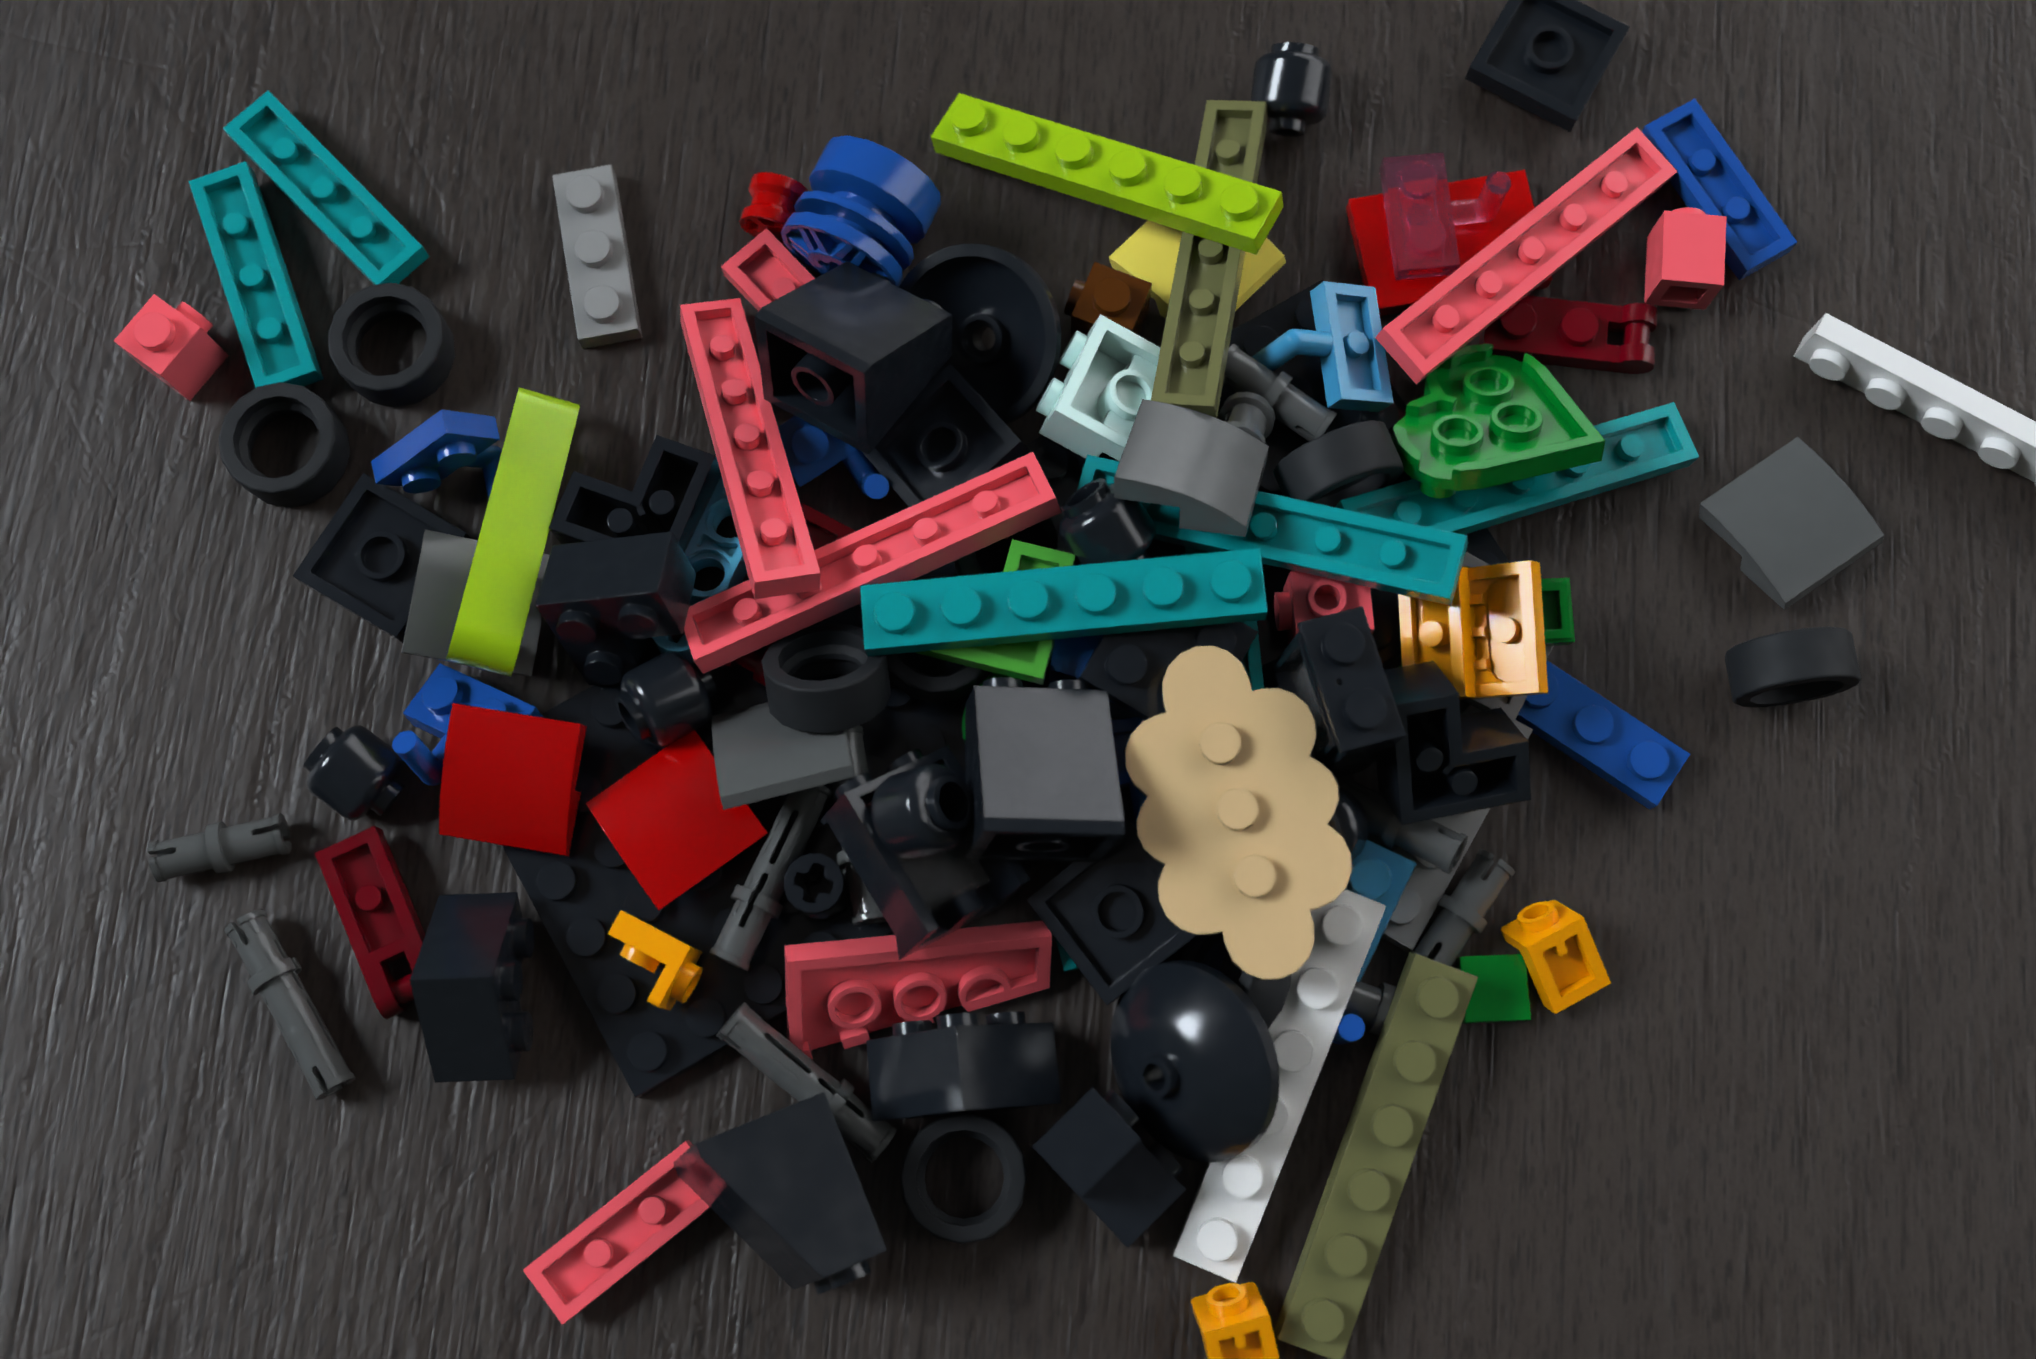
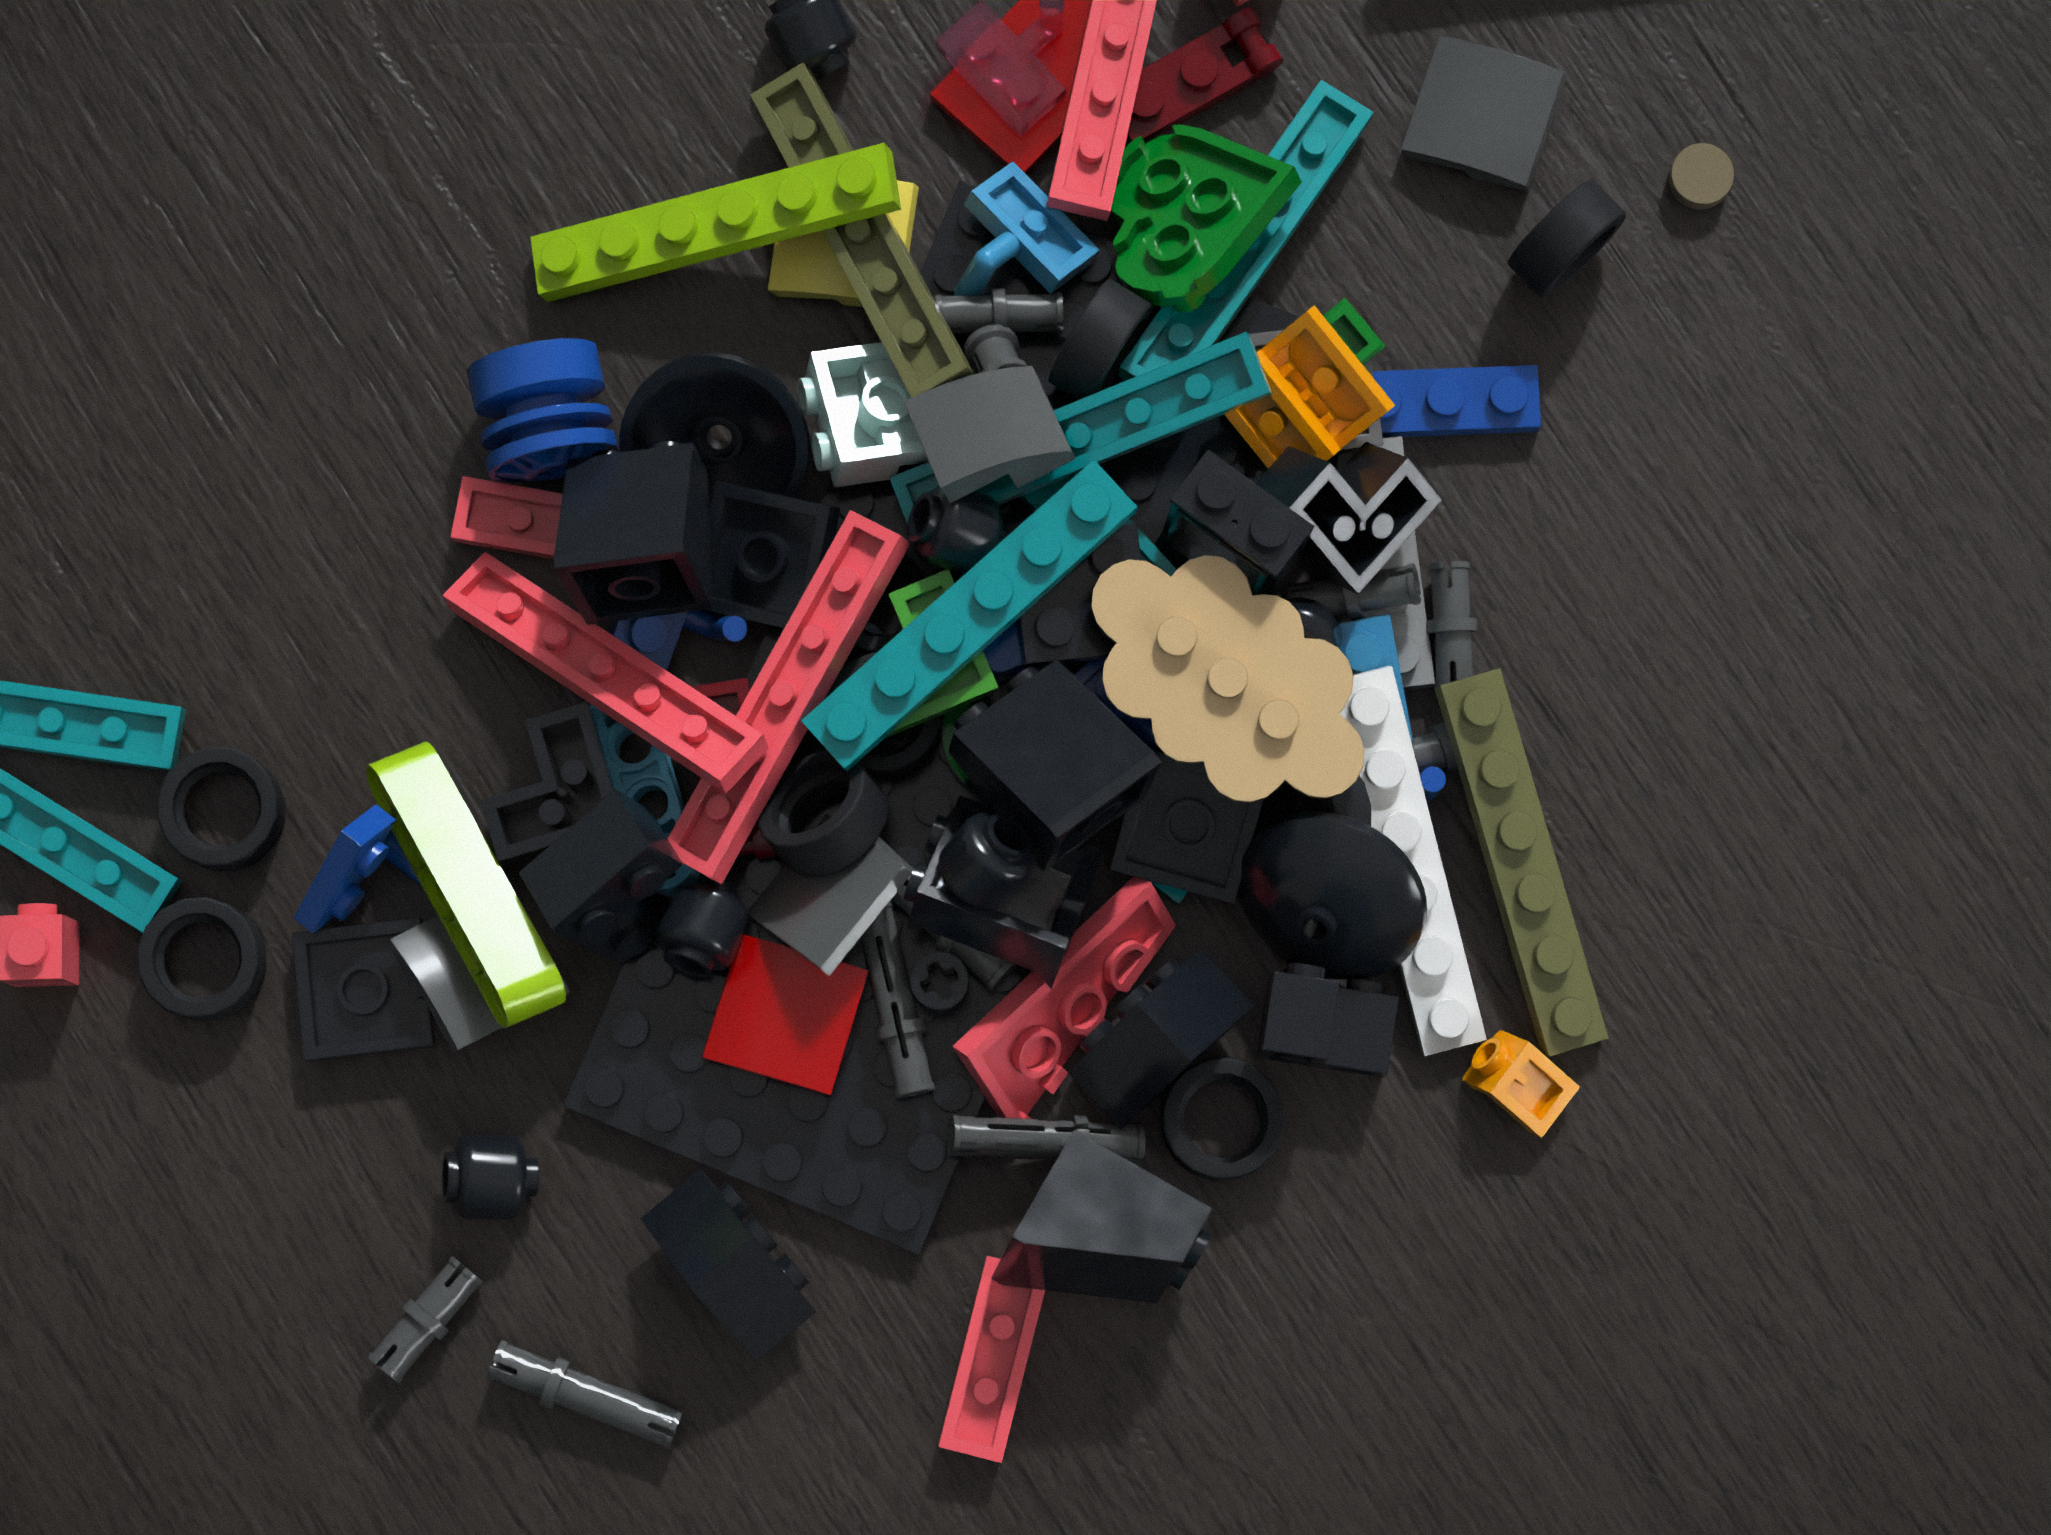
camera: 40 degrees left, 5 degrees up
dark red plate [314,826,425,1020] -> none
blue plate [392,663,544,786] -> none
red slope [439,703,587,856] -> none
light grey plate [552,164,642,349] -> none
light orange bracket [608,910,703,1011] -> none
red wheel [739,172,809,244] -> none
reddish brown brick [1064,262,1152,339] -> none
coral brick [1274,571,1375,644] -> none
green tile [1456,954,1531,1024] -> none
light orange bracket [1500,900,1611,1014] -> none
none -> dark tan tile [1668,143,1734,210]

